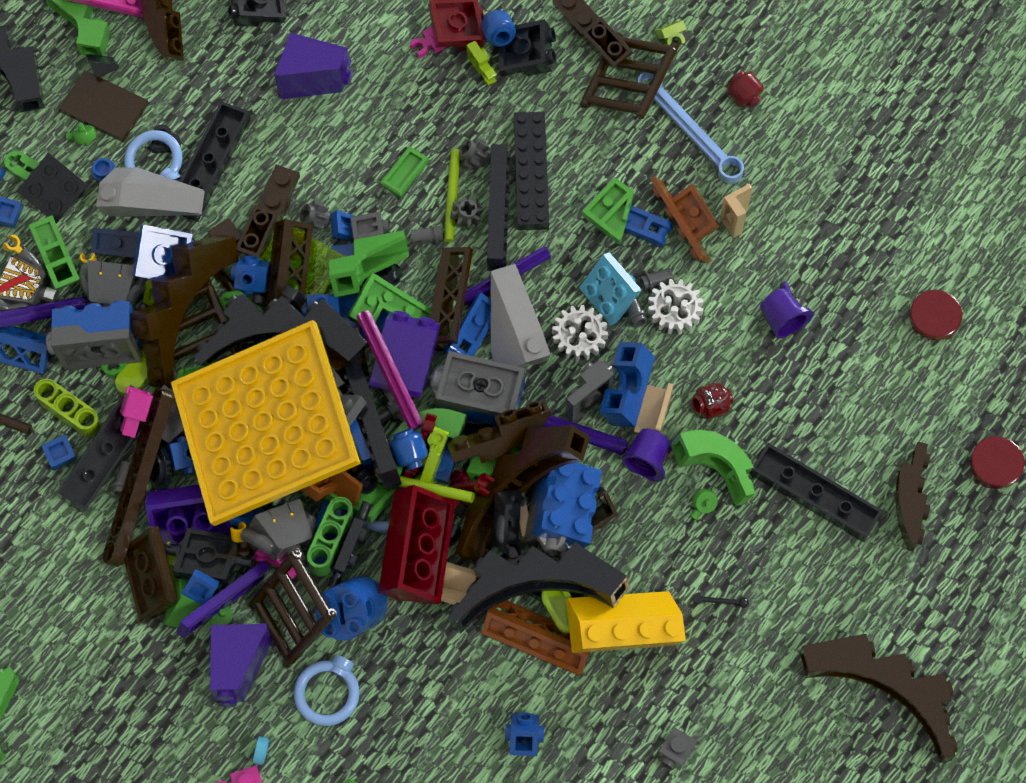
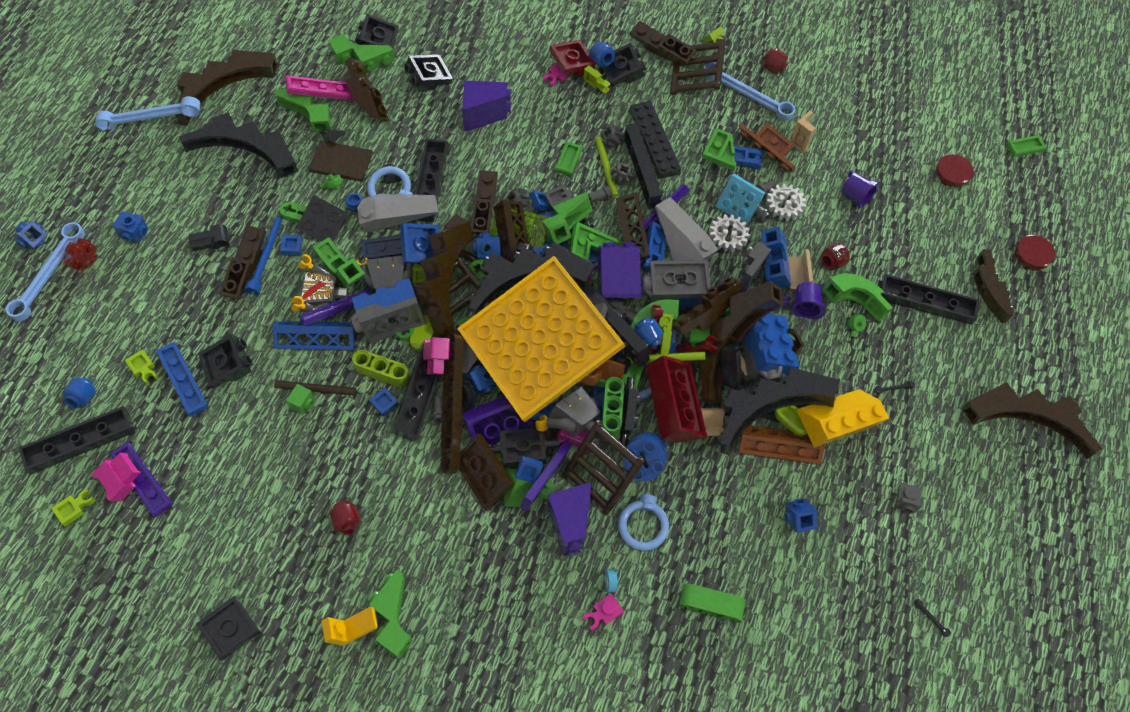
camera: 20 degrees left, 5 degrees down
magenta axle [357,310,423,430] -> none

